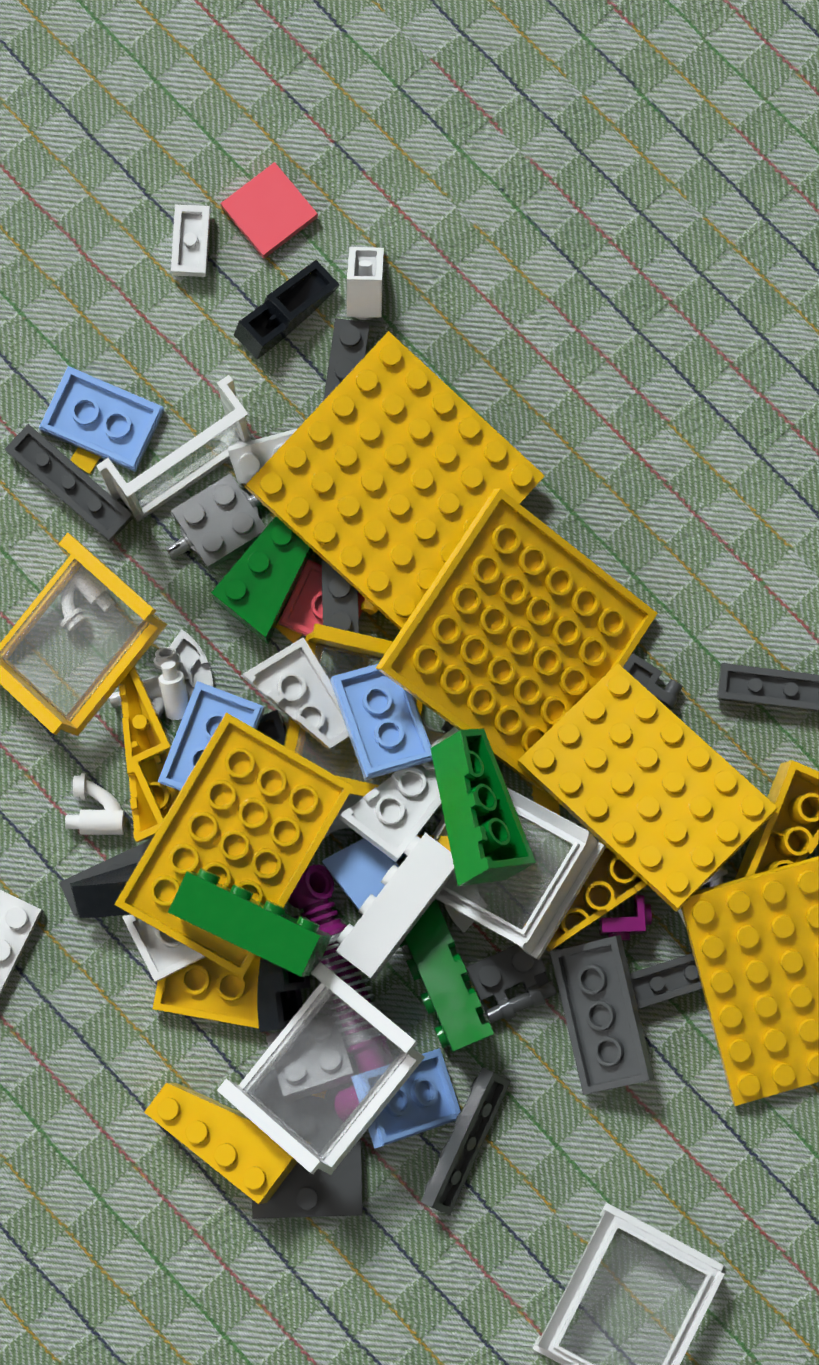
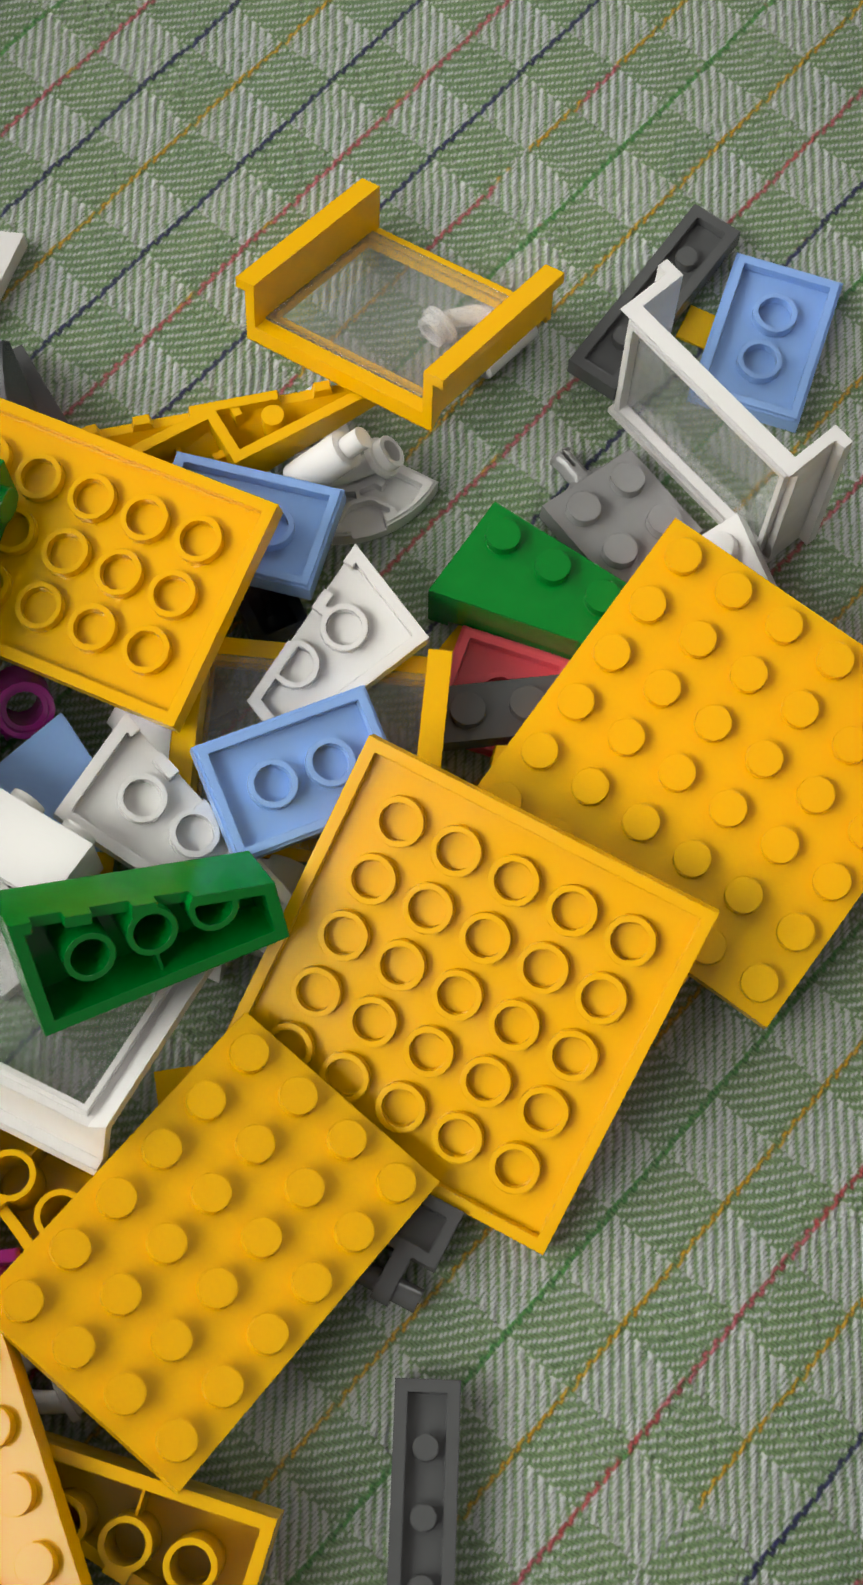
camera: 85 degrees right, 10 degrees down
white plant [65,773,125,835] -> none

